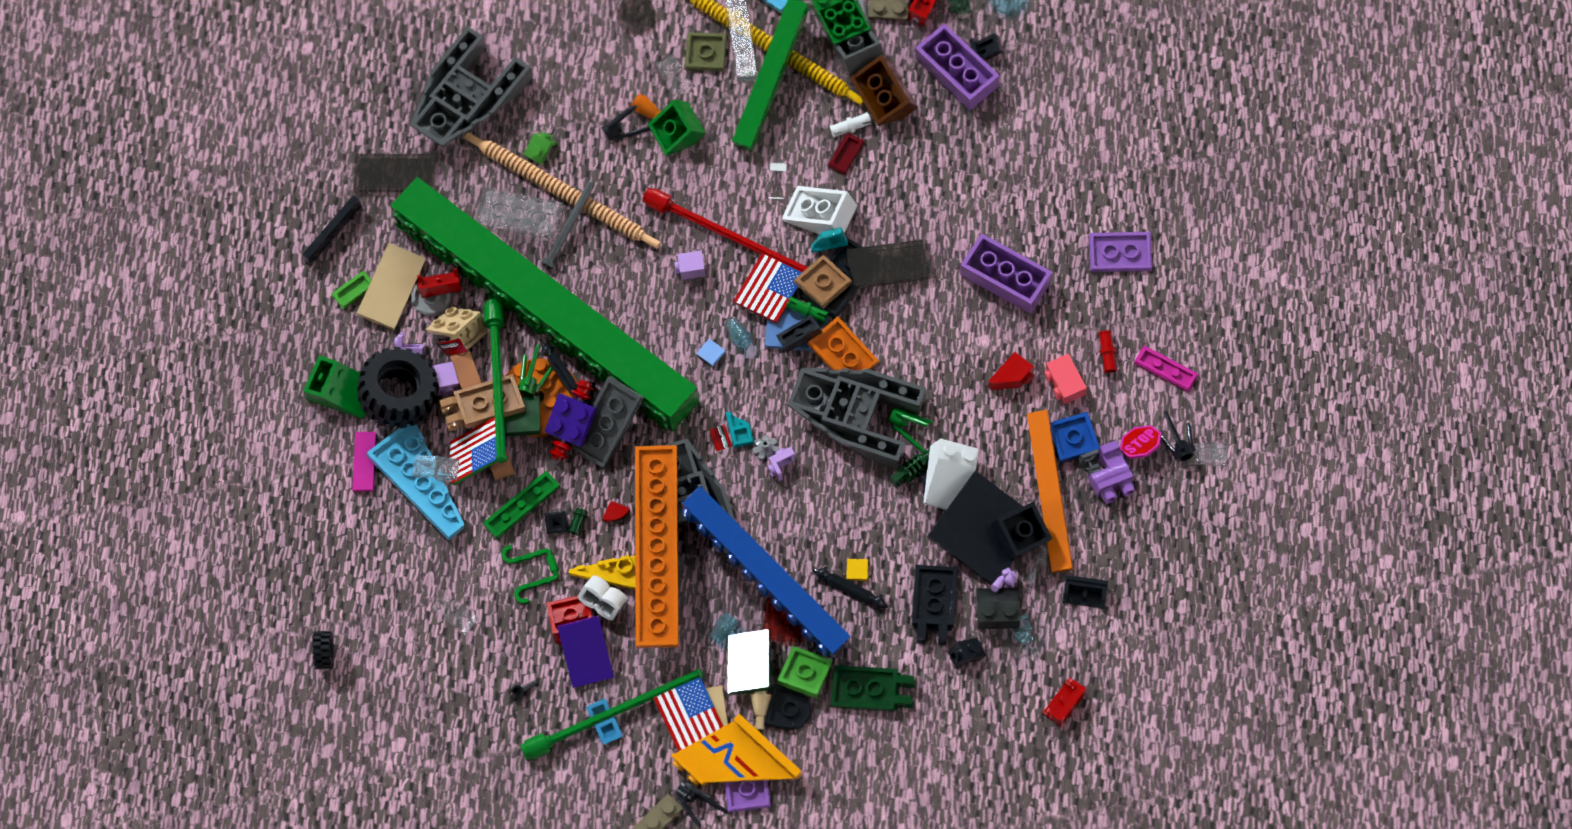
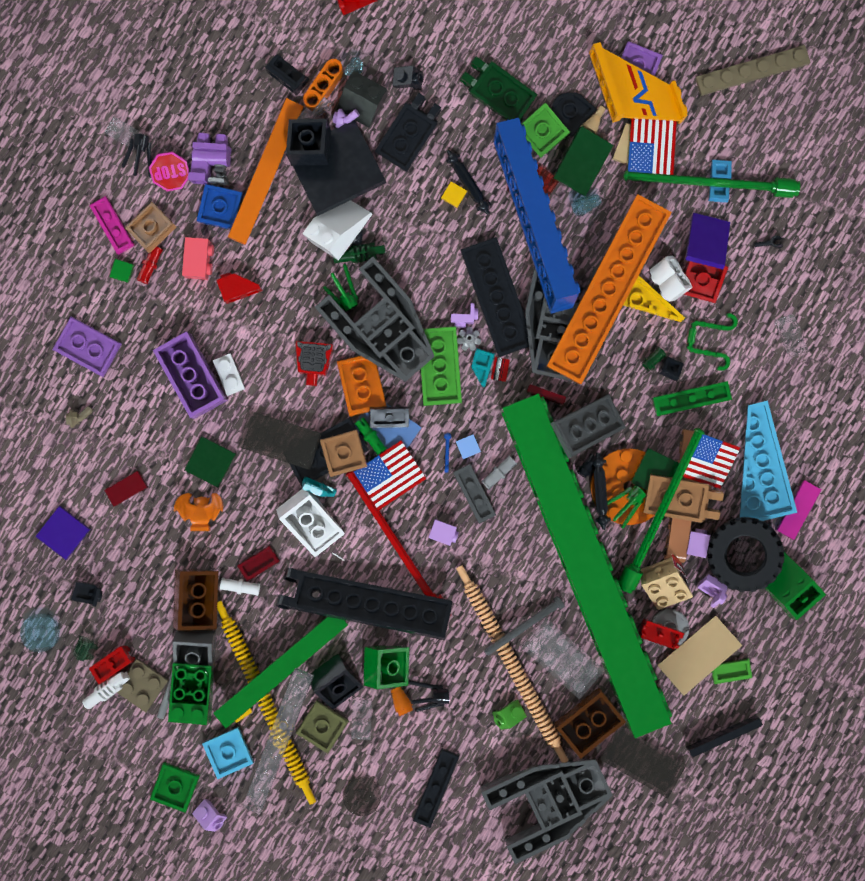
camera: 155 degrees left, 20 degrees up
clear slope [412,455,460,481] -> none
dark purple plate [544,379,597,461] -> none
red tile [602,501,630,522] -> none
black plant [675,781,728,828] -> none
clear light blue cone [726,318,752,349] -> none
medium lavender brick [915,23,999,111] -> none
none -> dark purple tile [35,506,91,560]
none -> dark tan plate [66,406,93,428]
none -> dark red tile [104,471,148,507]
none -> green tile [109,259,135,283]
none -> medium nougat tile [125,202,177,253]
none -> orange animal [174,493,223,531]
none -> dark green tile [184,436,236,488]
none -> white plate [213,353,245,396]
none -> black hinge [276,568,453,640]
none -> torso [296,341,334,386]
none -> orange beam [303,59,343,112]
none -> black slope [306,654,364,709]
none -> black tile [413,748,460,828]
none -> bright green plate [421,327,462,406]
none -> blue hinge [444,433,452,473]
none -> dark grey plate [453,464,496,524]
none -> black plate [460,237,529,358]
none -> light grey pin [481,455,517,490]
none -> dark red tile [527,384,566,405]
none -> reddish brown brick [554,687,626,759]

